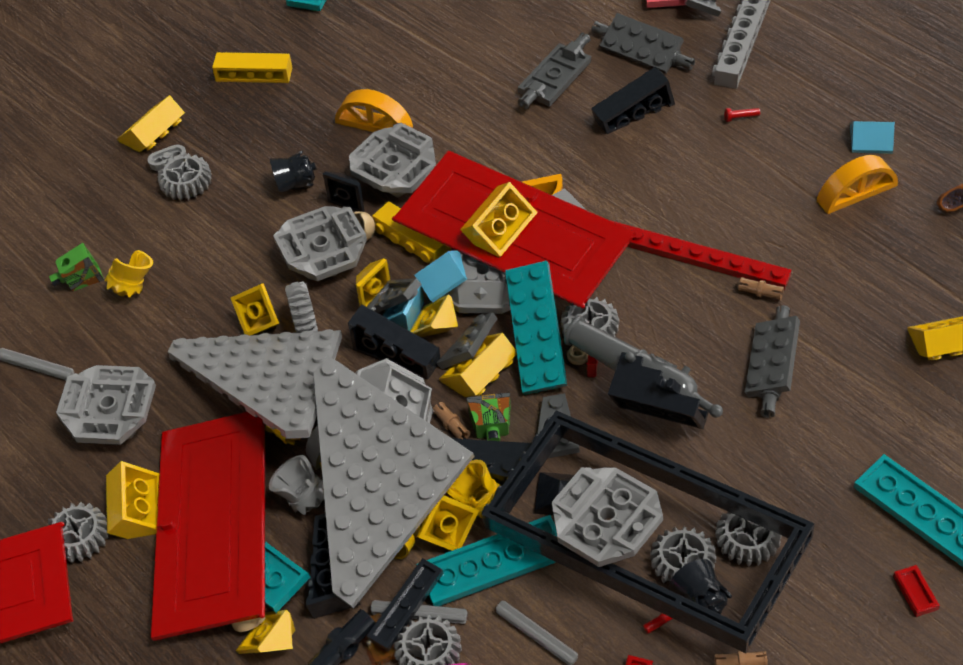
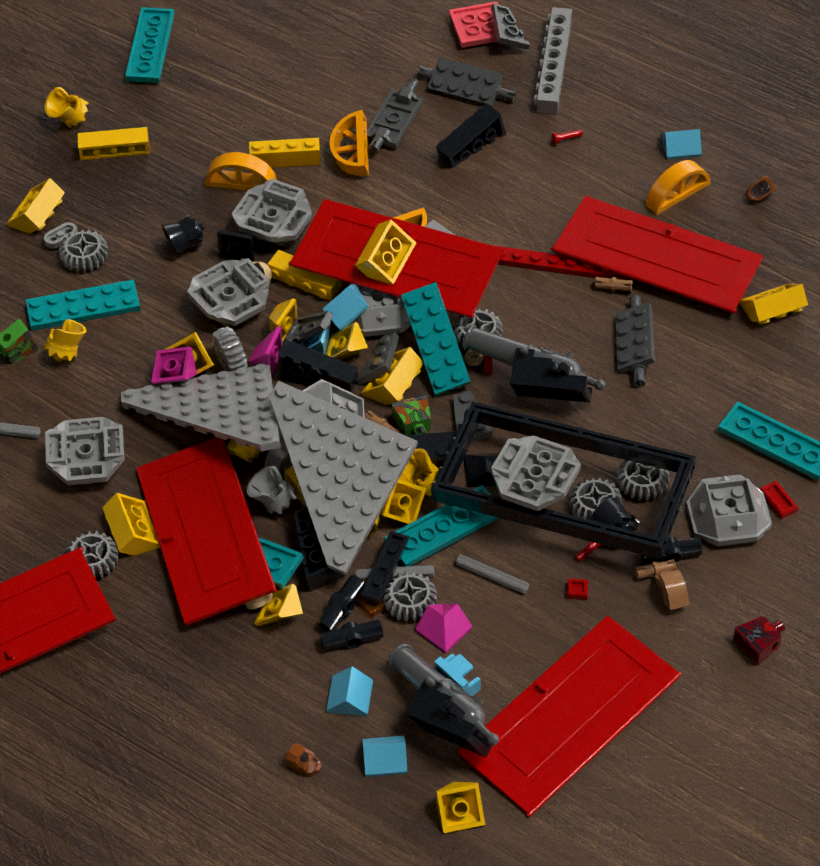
camera: 15 degrees left, 0 degrees up
none -> teal plate [25,279,141,331]
none -> yellow hat [45,87,89,128]
none -> dark pink slope [151,346,197,384]
none -> yellow brick [249,138,321,168]
none -> dark pink slope [249,327,282,376]
none -> light orange window [330,110,369,176]
none -> red door [551,195,764,314]
none -> black piece [641,537,703,563]
none -> light grey piece [686,475,772,546]

